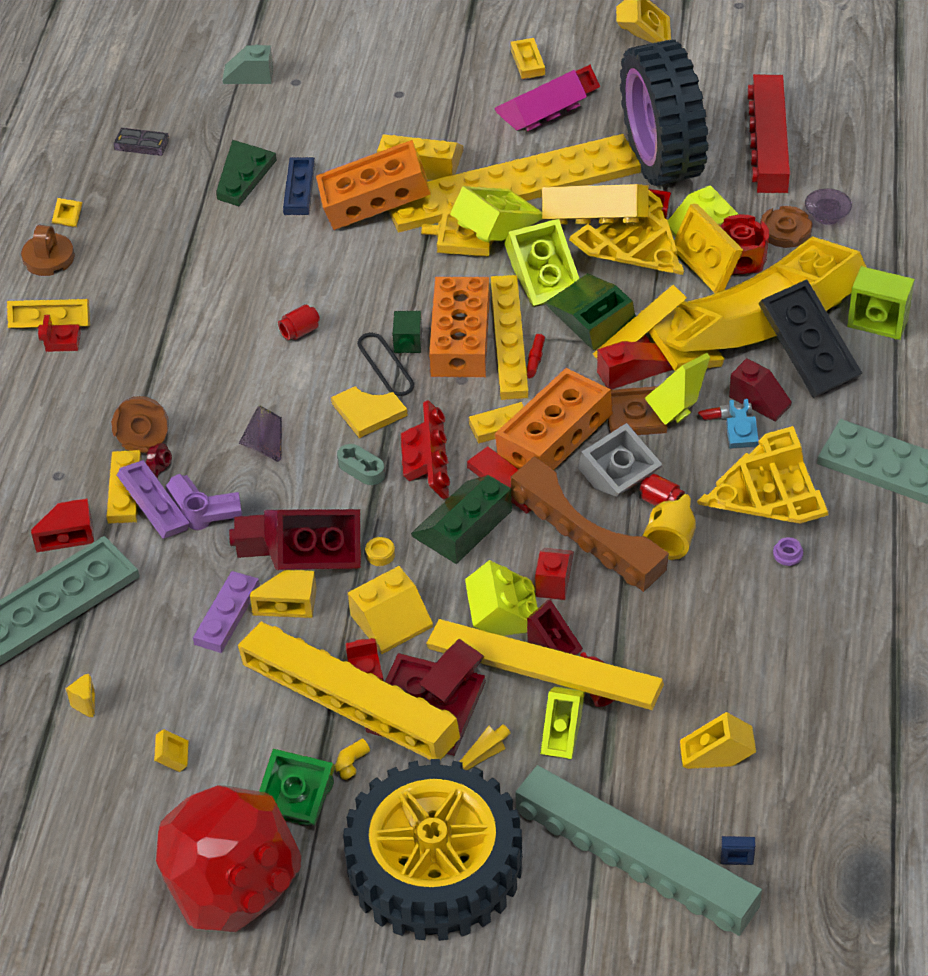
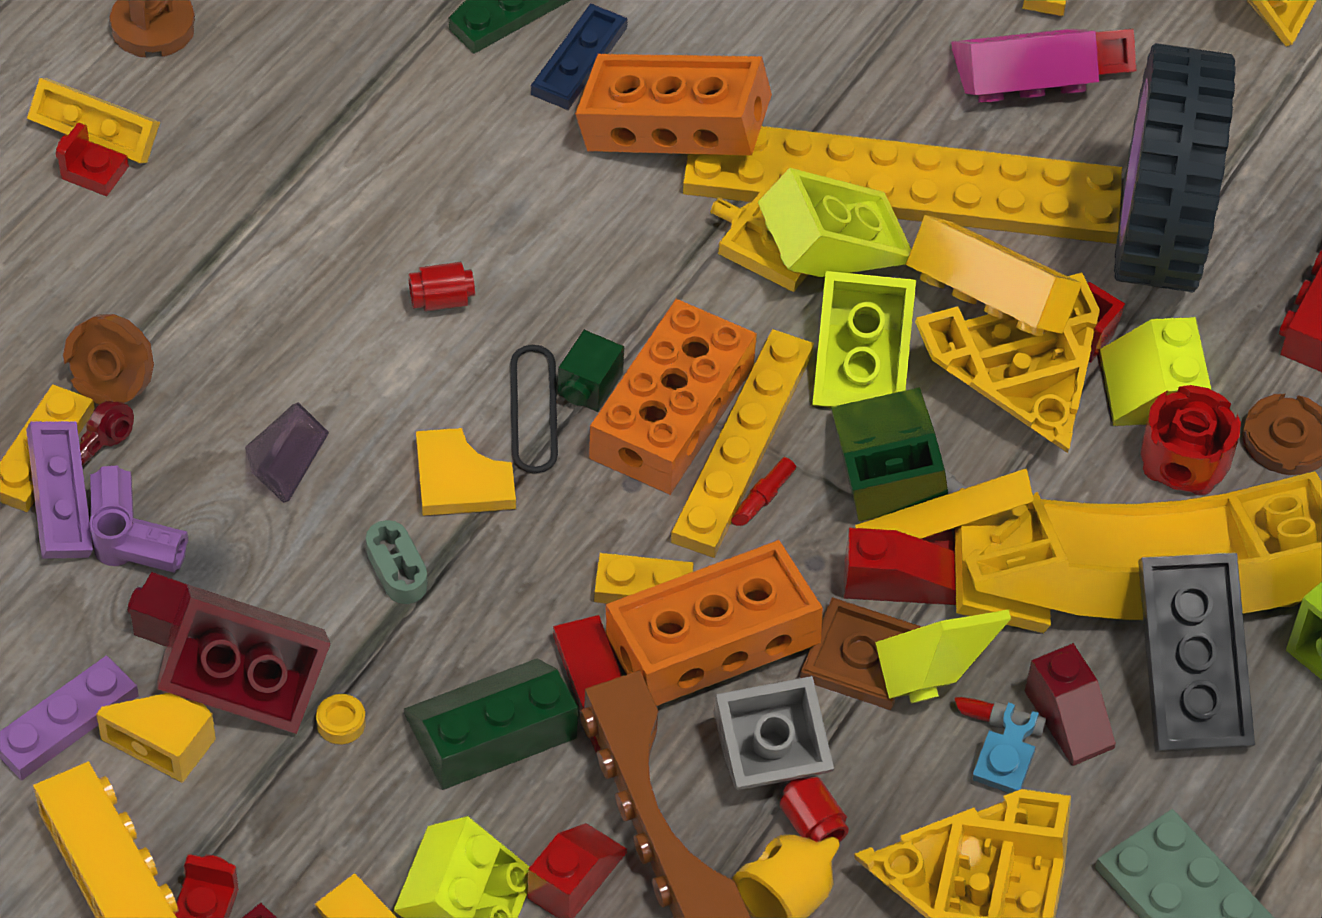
camera: 20 degrees right, 5 degrees up
yellow slope [348,566,433,654] -> none
yellow slope [377,134,464,180] -> none
red bracket [401,400,450,500] -> none
yellow tile [674,204,743,293] -> none

